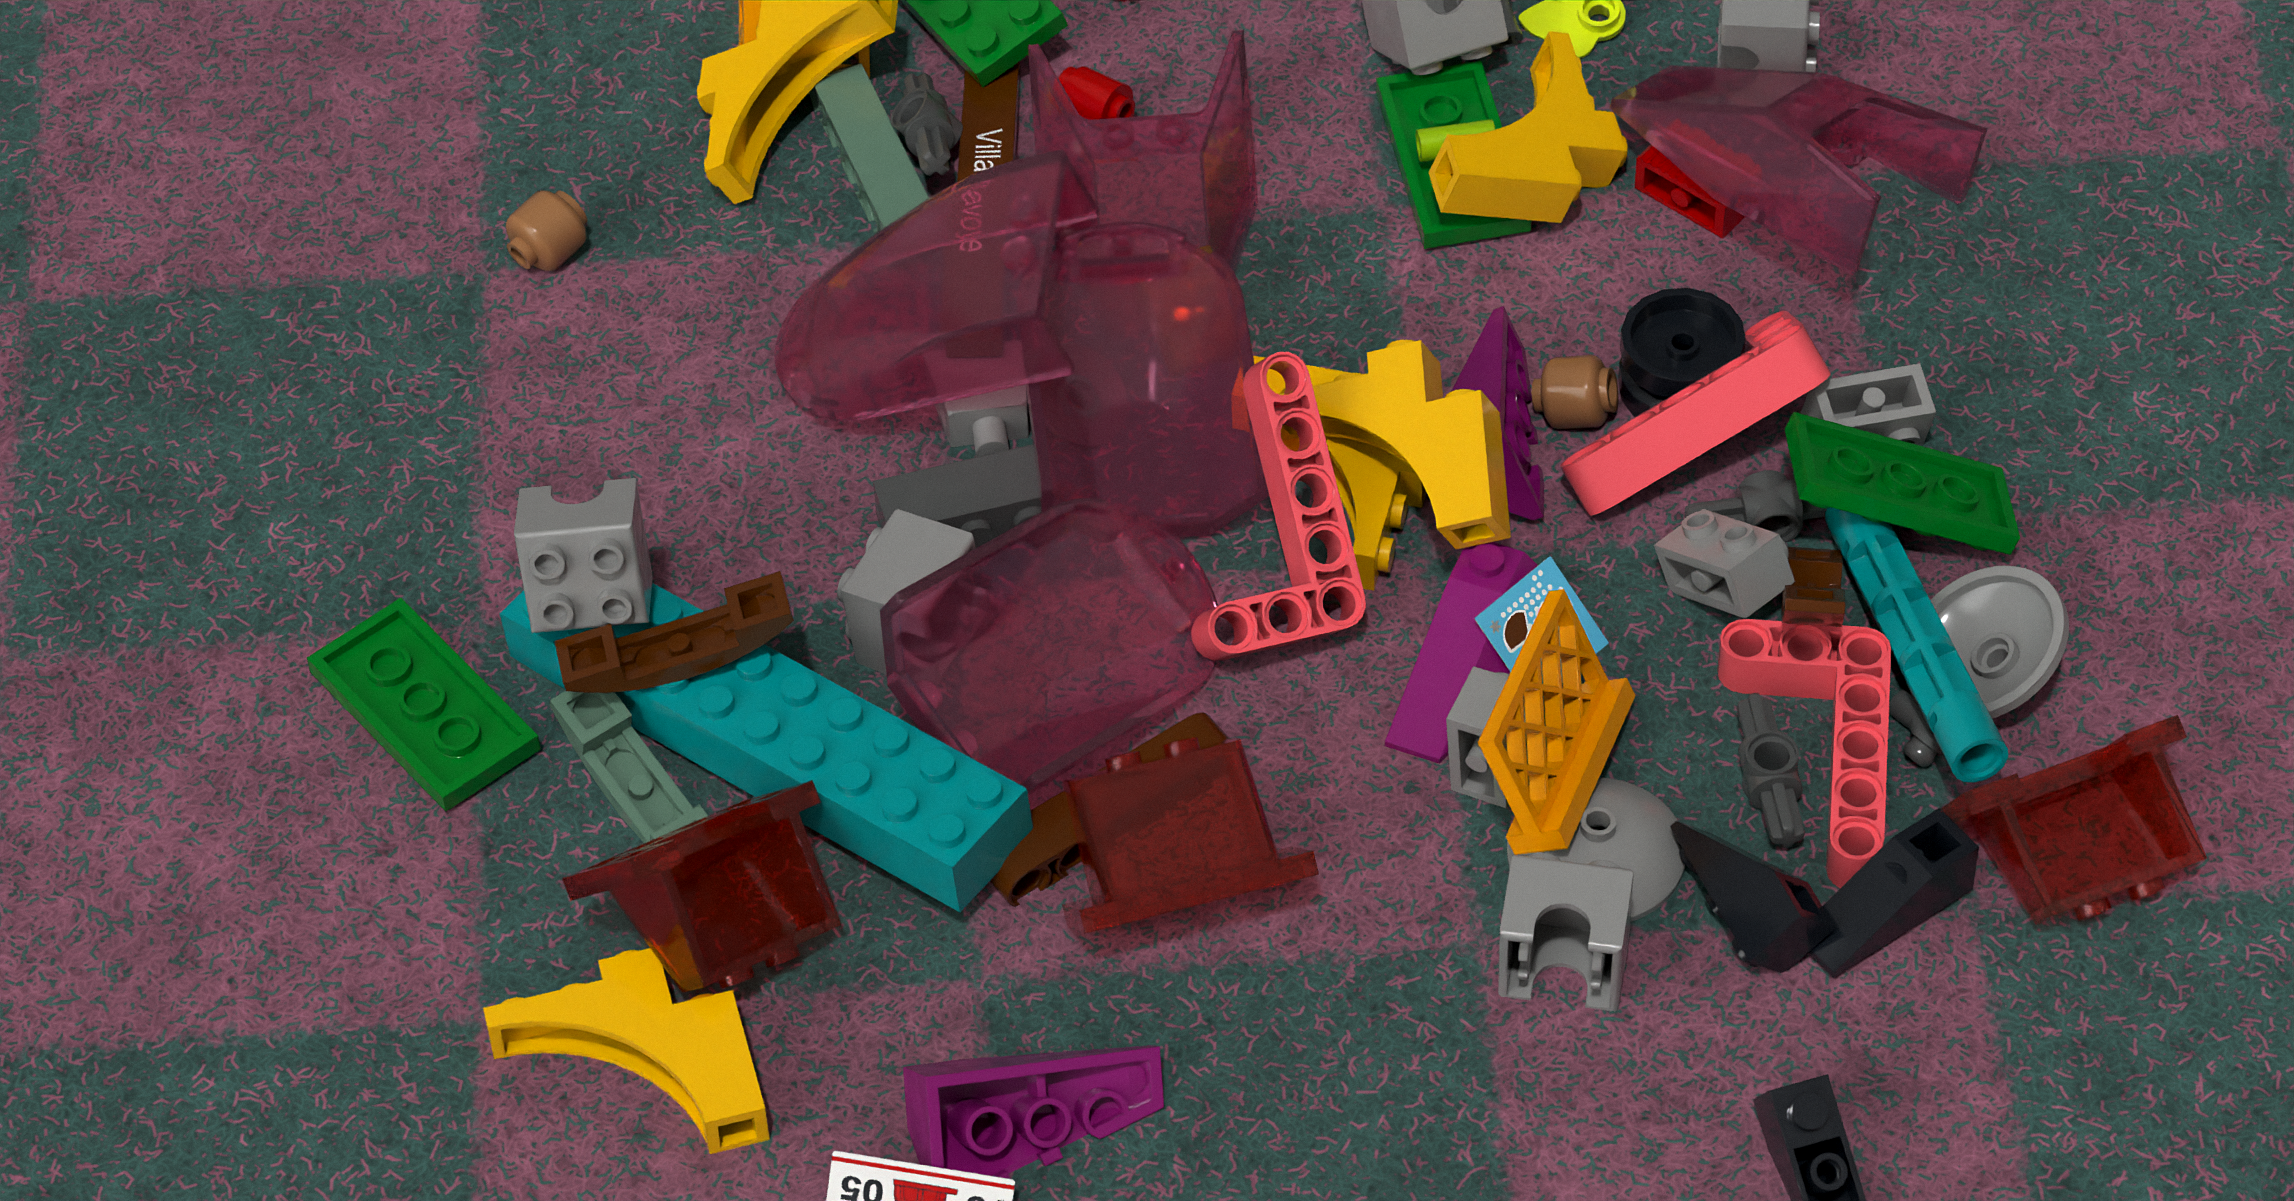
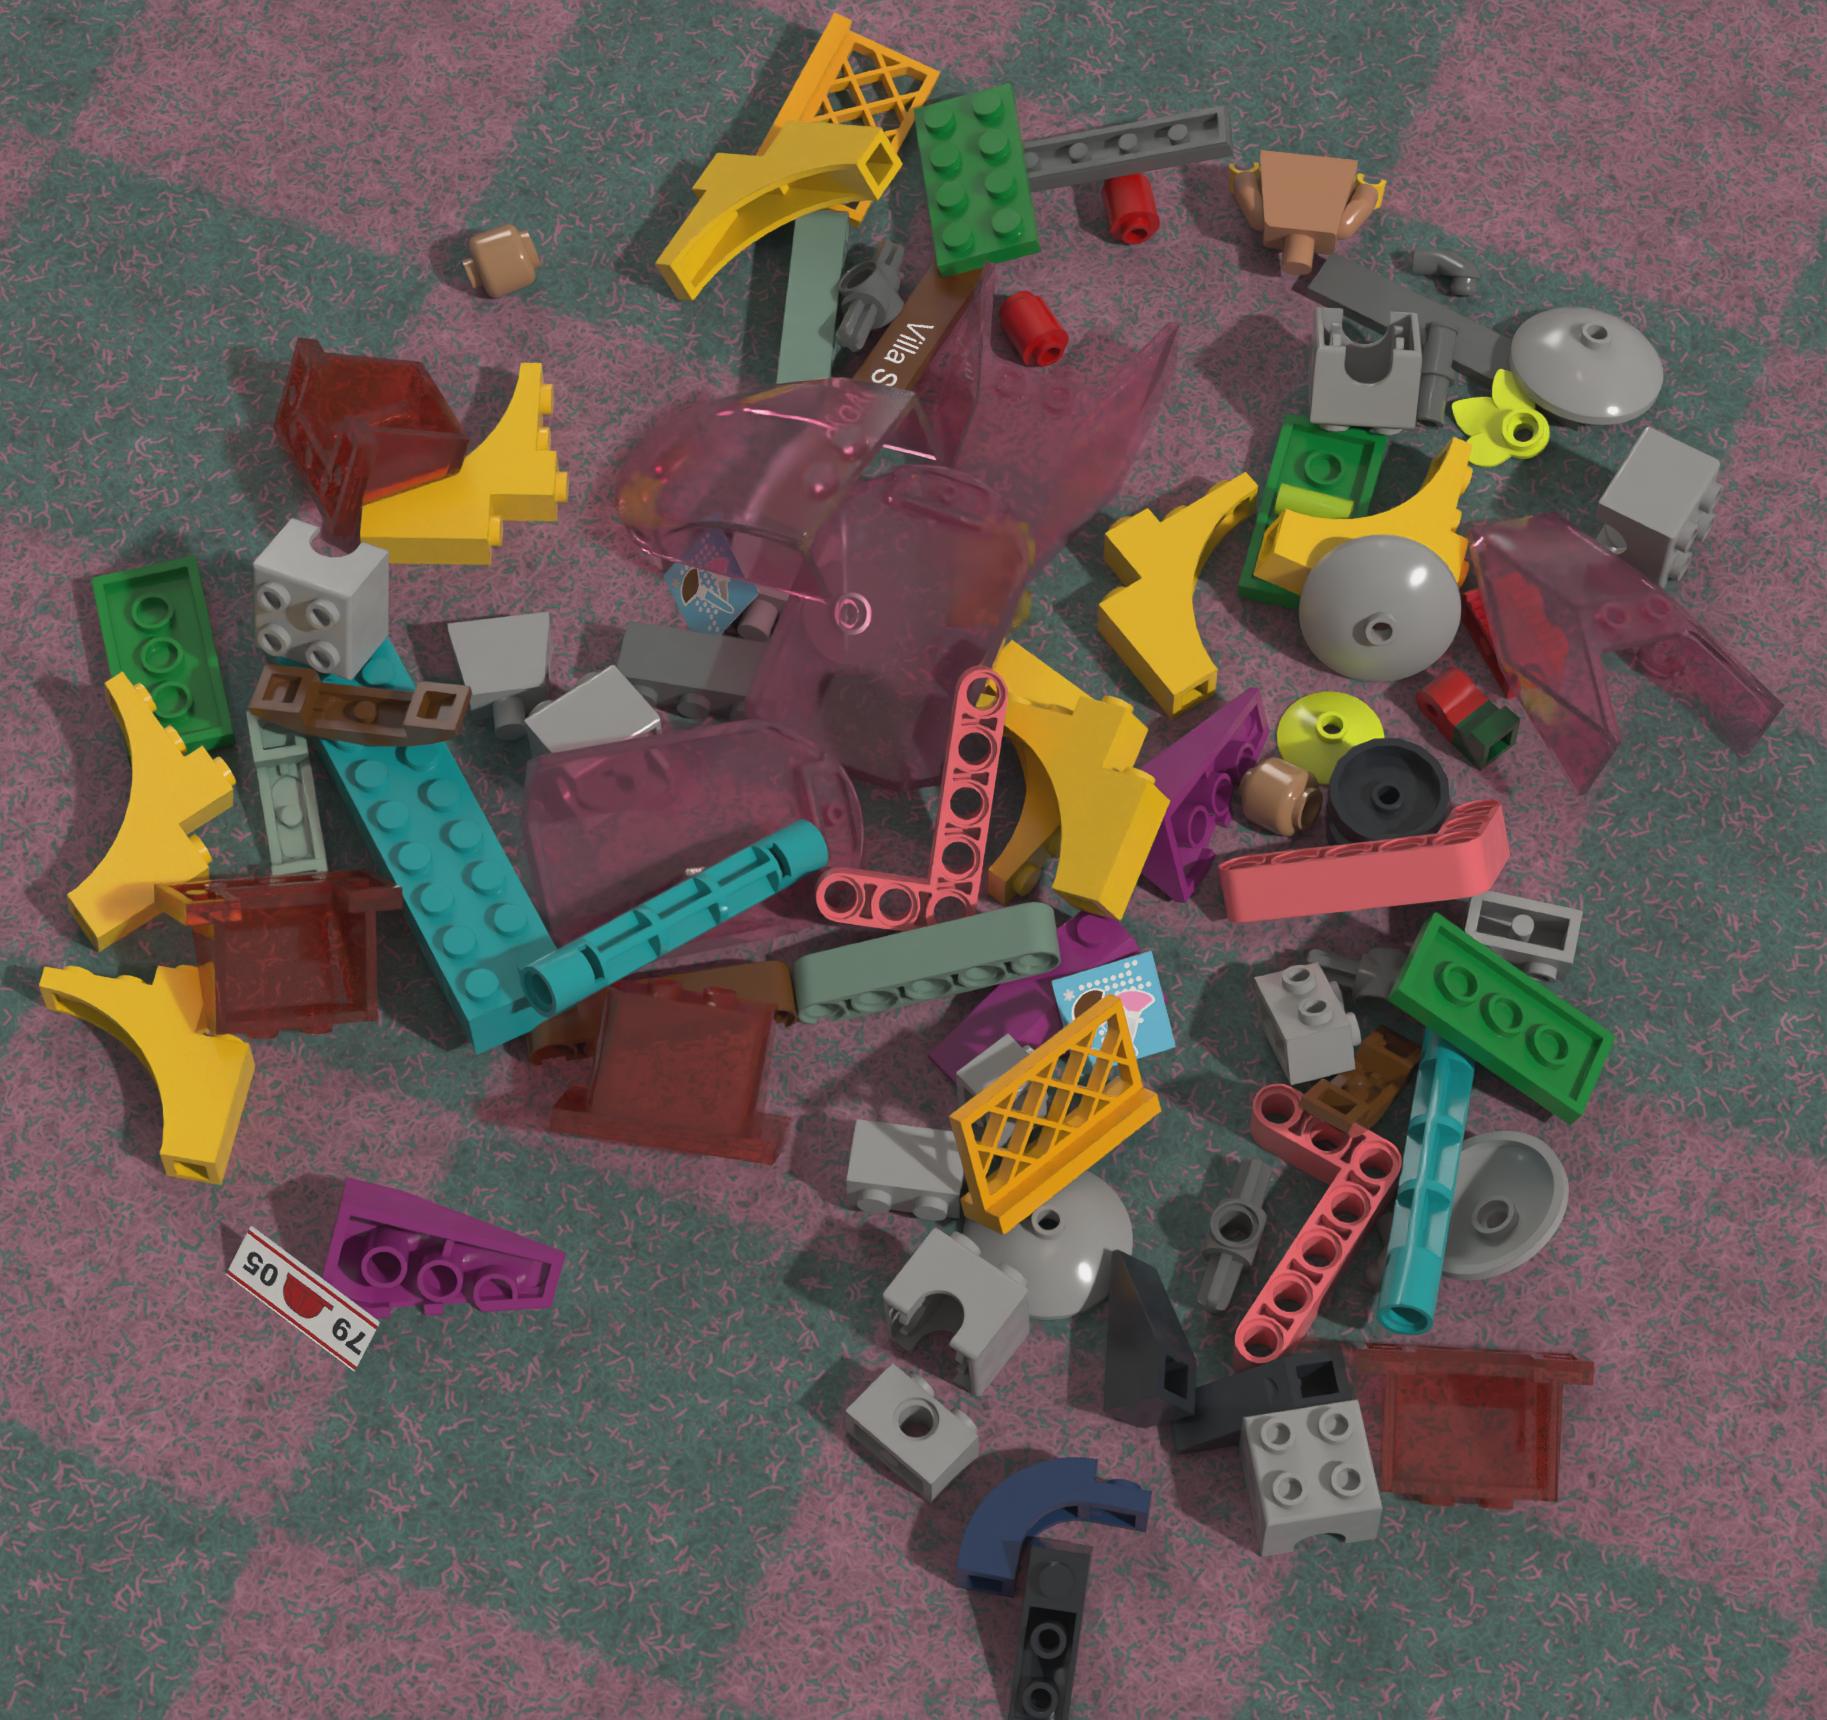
camera: 25 degrees right, 10 degrees up
none -> yellow arch [67,672,236,952]
none -> clear red windscreen [273,338,470,537]
none -> yellow arch [360,363,569,565]
none -> light grey torso [447,612,553,740]
none -> teal piece [520,819,828,1017]
none -> medium azure sticker [663,514,760,635]
none -> sand green beam [792,902,1061,1024]
none -> light grey brick [845,1363,979,1504]
none -> light grey brick [846,1119,966,1221]
none -> dark blue arch [956,1457,1152,1598]
none -> yellow arch [1097,472,1258,720]
none -> light grey piece [1239,1399,1383,1557]
none -> neon yellow dish [1277,691,1384,786]
none -> light grey dish [1299,535,1461,682]
none -> leg [1416,667,1521,771]

